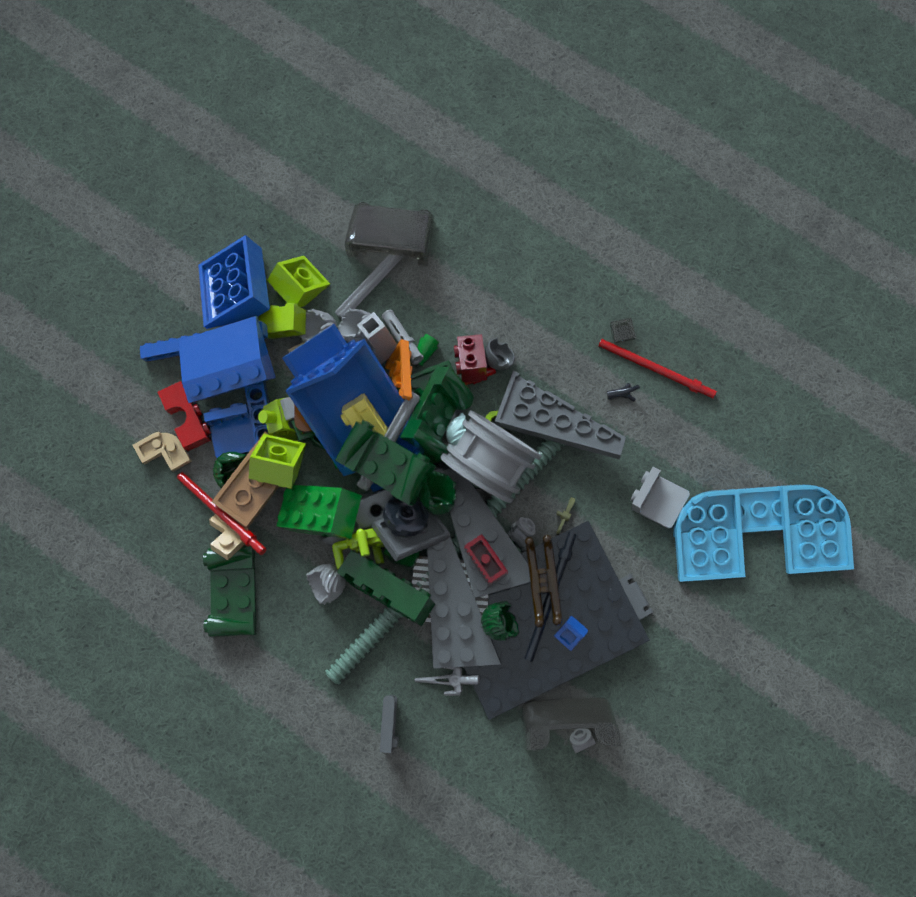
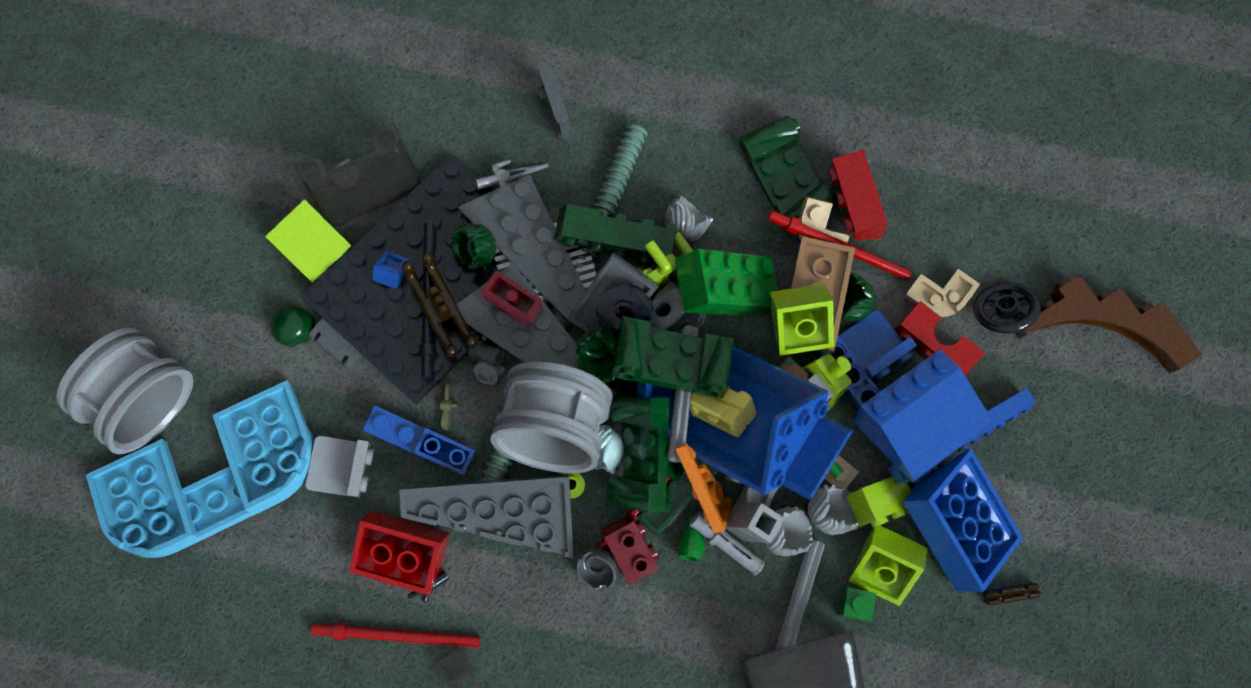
camera: 160 degrees right, 0 degrees up
none -> light grey wheel [56,328,193,454]
none -> lime slope [265,199,351,283]
none -> dark green hair [271,306,315,347]
none -> red slope [349,510,450,595]
none -> blue slope [363,405,475,475]
none -> red slope [828,149,888,240]
none -> green brick [838,587,876,622]
none -> black plate [973,282,1041,334]
none -> dark brown axle [983,583,1041,606]
none -> reddish brown arch [1015,275,1202,373]

